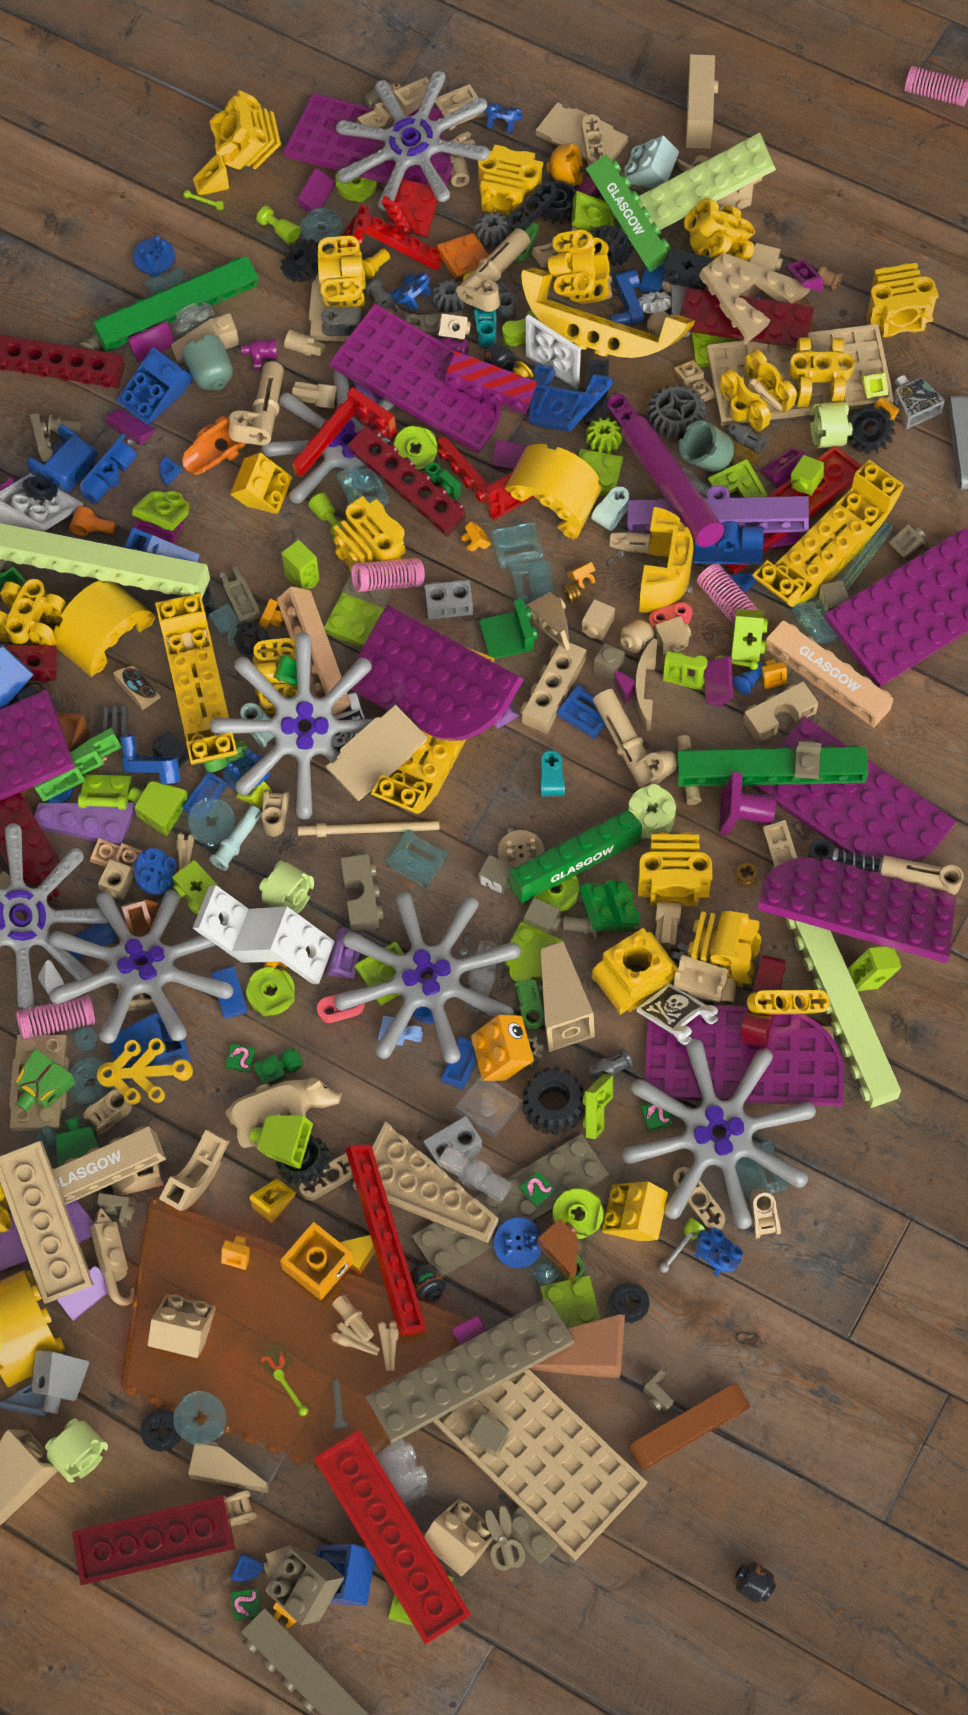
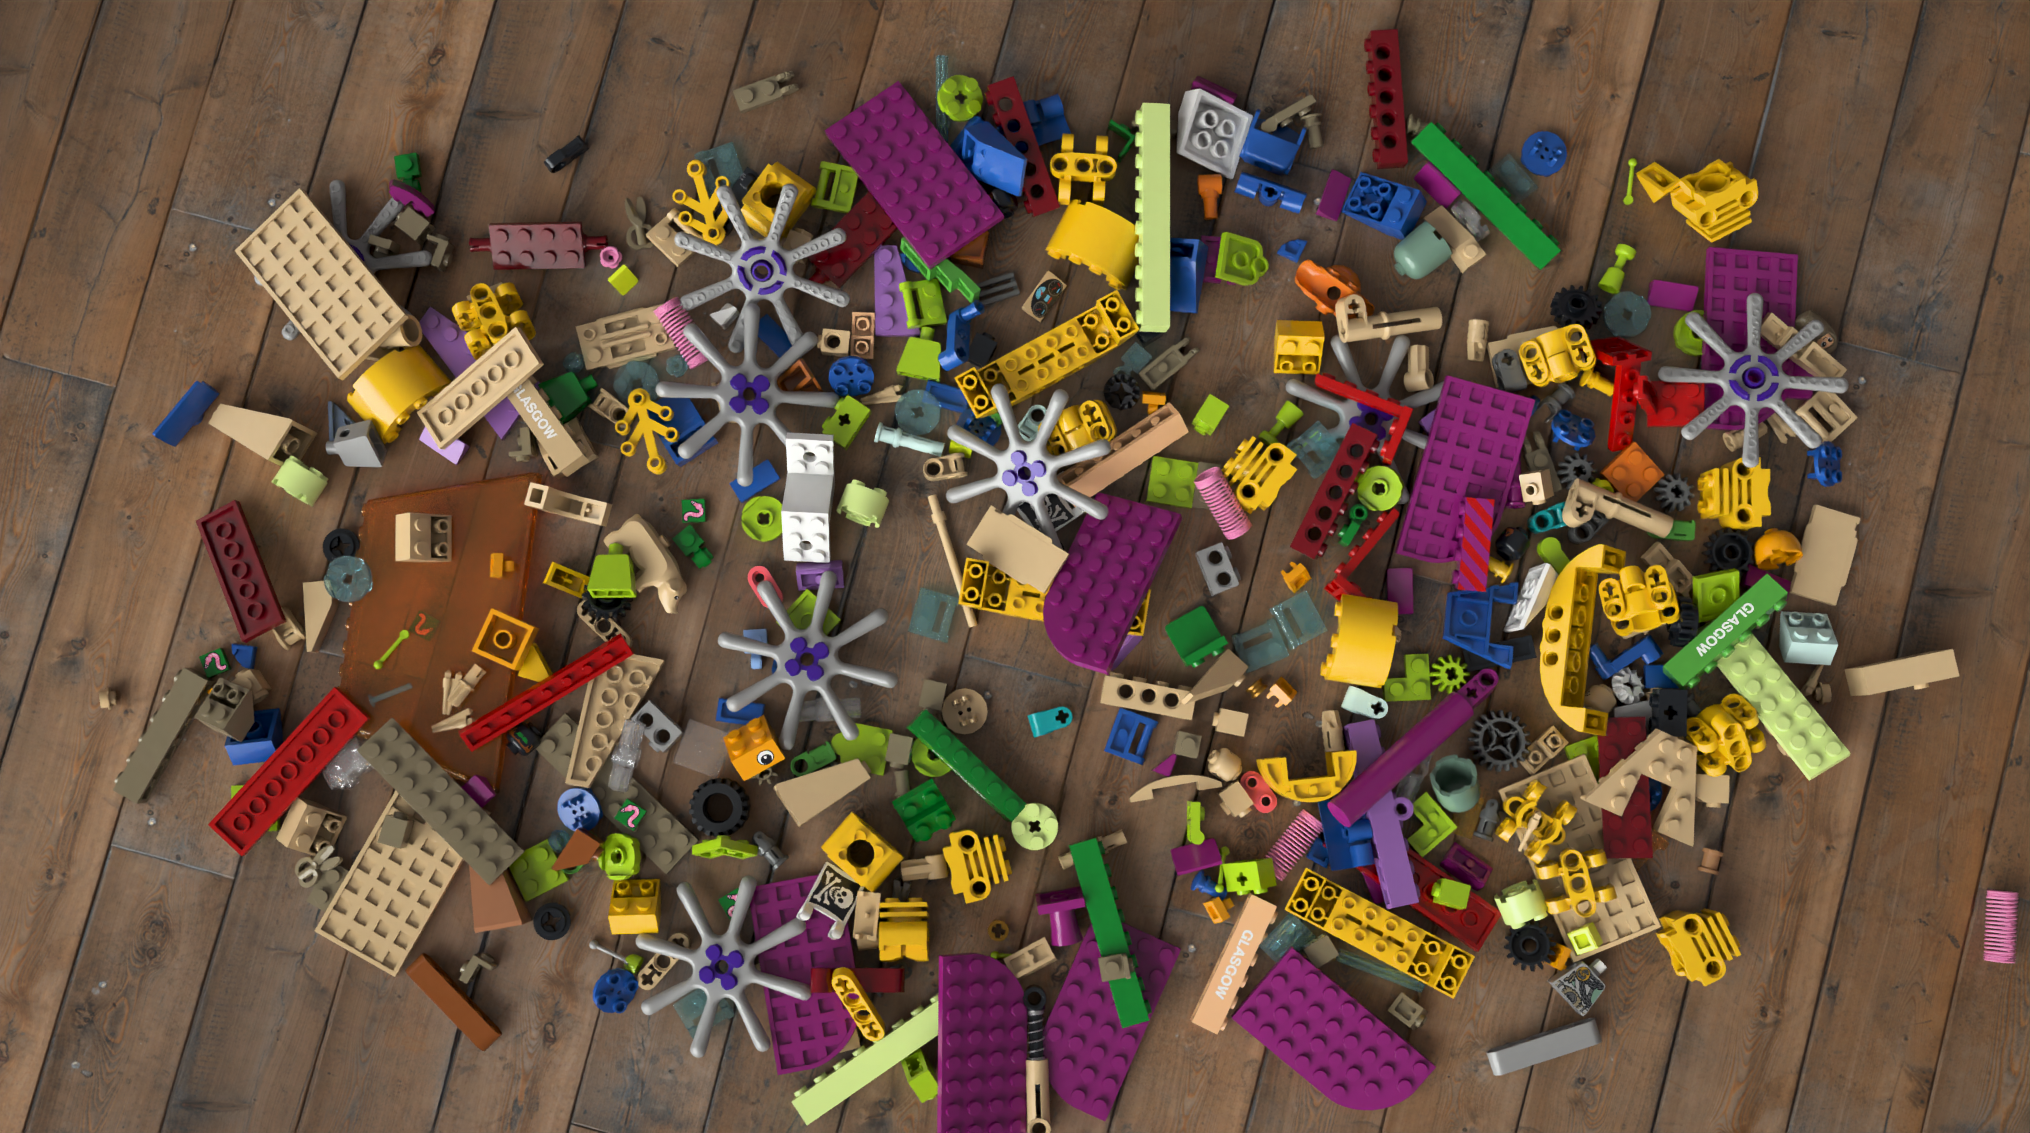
camera: 70 degrees right, 20 degrees up
bright green torso [15,1049,76,1112] -> none
black gear [22,477,58,502] -> none
tan plate [90,1209,136,1306] -> none
magenta piece [241,339,277,370] -> none
green tile [273,655,297,686] -> none
dark tan arch [341,854,383,932] -> none
black beam [507,181,558,232] -> none
tan beam [582,114,606,166] -> none
tan piece [593,689,677,789] -> none
black head [734,1562,776,1603] -> none
tan arch [743,681,819,744] -> none
tan piece [749,1187,781,1238] -> none
magenta slope [785,259,823,291] -> none

